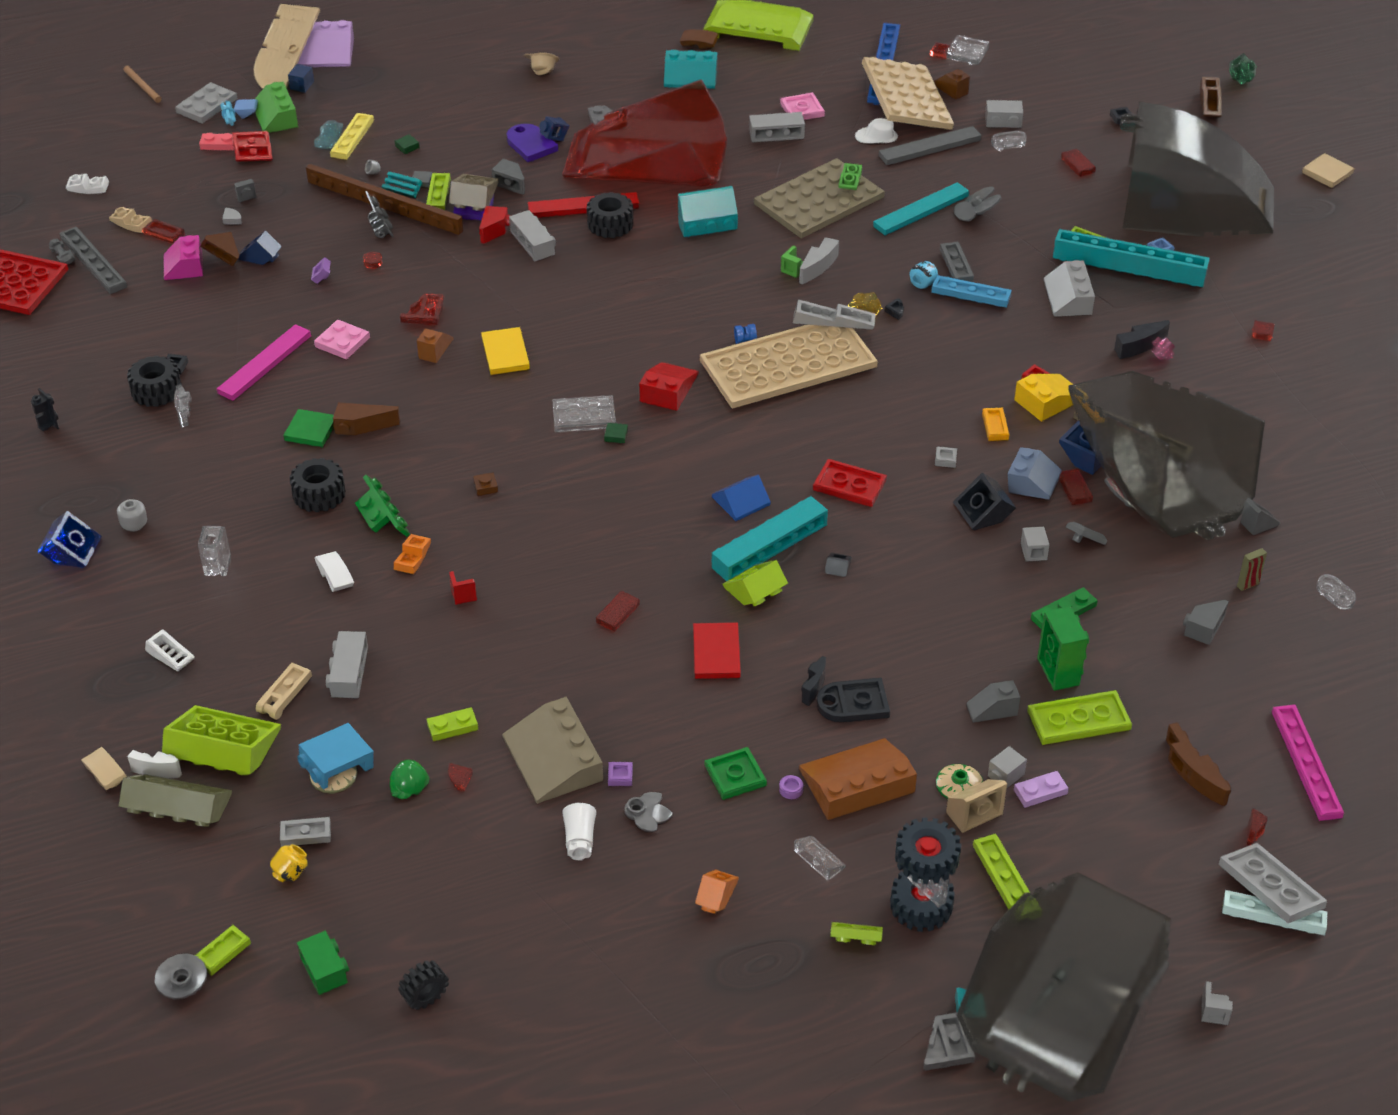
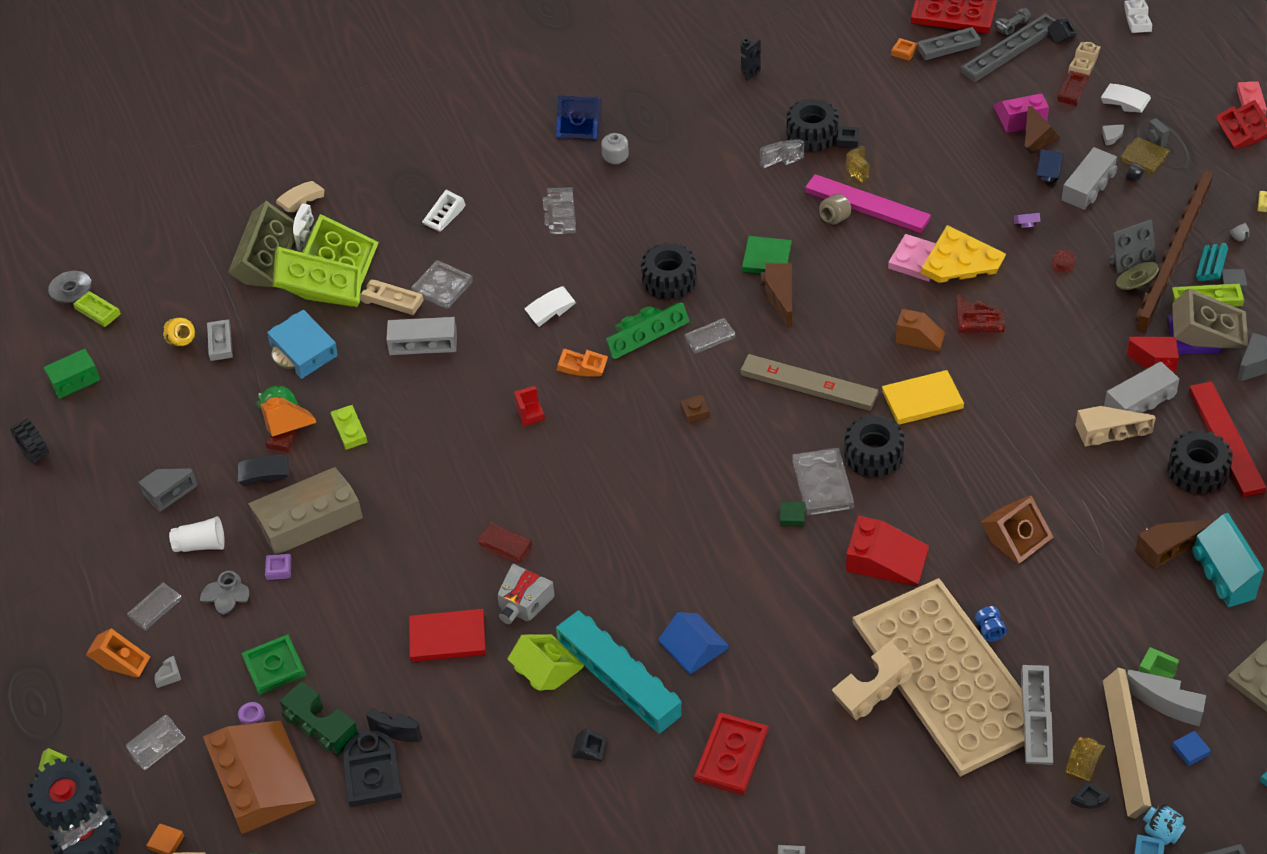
camera: 90 degrees right, 5 degrees up
none -> clear tile [127,582,181,631]
none -> dark grey slope [138,468,198,512]
none -> light grey tile [155,656,181,688]
none -> black slope [238,455,289,486]
none -> orange slope [260,397,316,436]
none -> lime tile [273,247,362,307]
none -> dark green arch [280,681,359,756]
none -> clear plate [411,260,473,309]
none -> light grey torso [498,564,555,624]
none -> clear tile [685,318,735,354]
none -> dark tan tile [741,354,878,411]
none -> dark tan head [819,194,851,225]
none -> tan arch [832,640,915,720]
none -> black tyre [844,414,905,478]
none -> clear yellow bracket [846,146,870,183]
none -> orange tile [891,38,917,61]
none -> dark grey plate [917,27,981,60]
none -> yellow plate [920,225,1006,283]
none -> dark orange slope [981,496,1054,564]
none -> black slope [1048,18,1077,44]
none -> light grey brick [1062,147,1118,210]
none -> tan slope [1075,406,1155,446]
none -> white slope [1101,83,1151,113]
none -> tan tile [1103,668,1151,819]
none -> olive dish [1116,262,1159,290]
none -> clear yellow piece [1120,137,1170,174]
none -> black hinge [1126,162,1144,180]
none -> reddish brown slope [1136,519,1215,569]
none -> blue tile [1172,731,1211,766]

